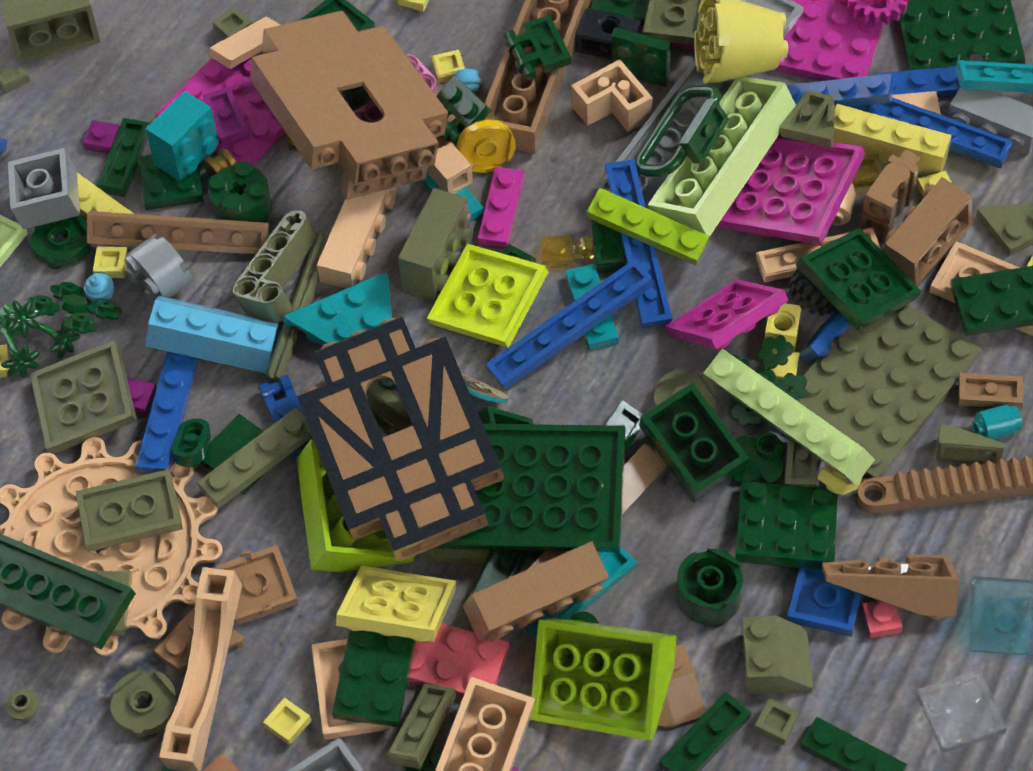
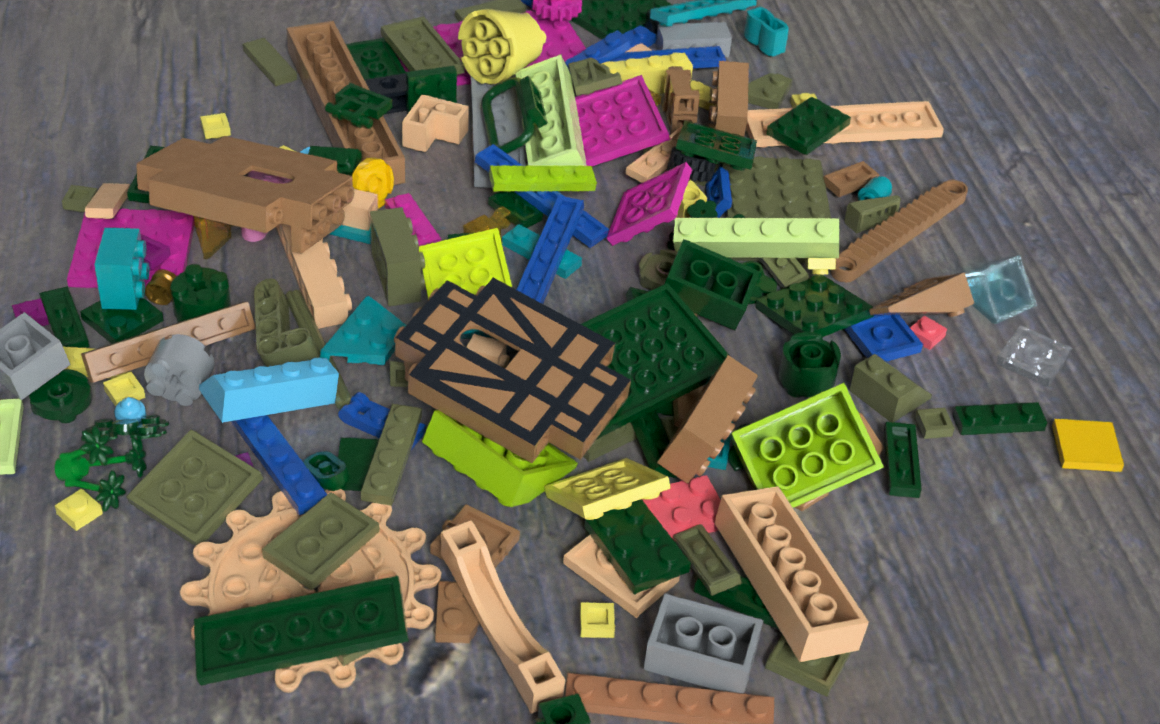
camera: 45 degrees left, 15 degrees down
olive plate [110,670,177,739] -> none

